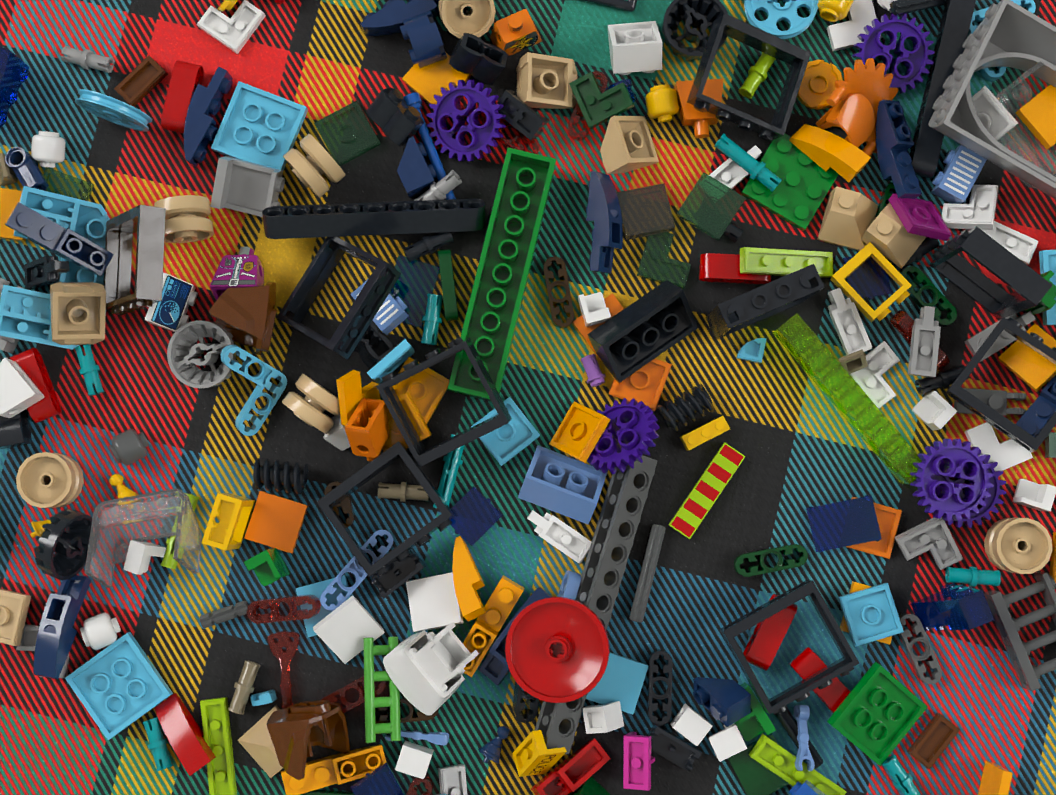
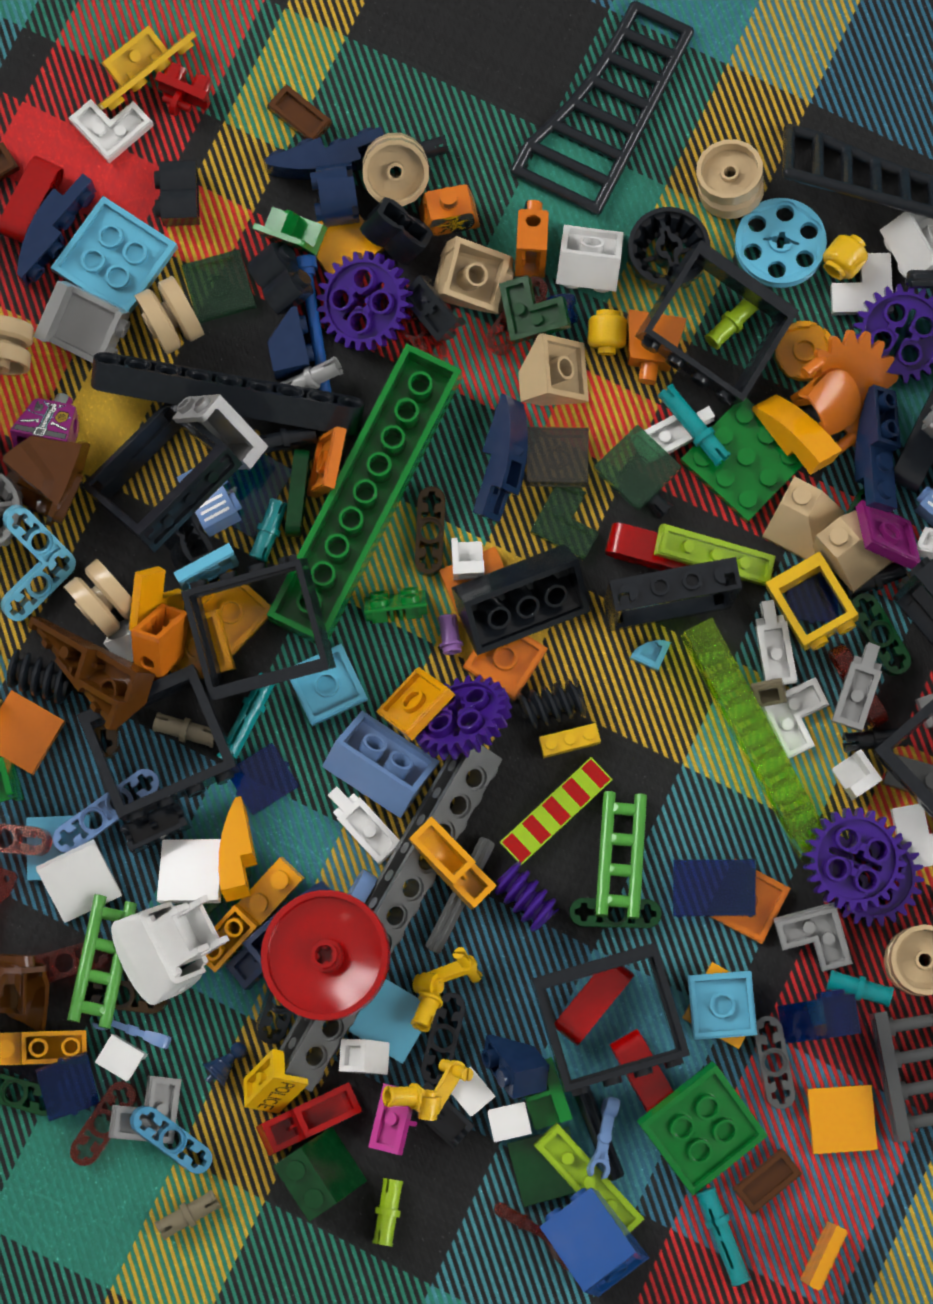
camera: 10 degrees right, 5 degrees down
none -> reddish brown wedge [28,616,155,730]
none -> black brick [154,160,200,226]
none -> light grey panel [172,394,269,470]
none -> green panel [252,207,328,256]
none -> orange tile [306,426,347,498]
none -> green hinge [364,587,428,624]
none -> yellow pin [382,1059,474,1121]
none -> light orange slope [409,816,497,910]
none -> yellow pin [410,947,483,1032]
none -> dark purple piece [495,861,560,932]
none -> orange torso [515,200,549,278]
none -> bright green bar [595,791,647,919]
none -> light orange tile [806,1085,878,1154]

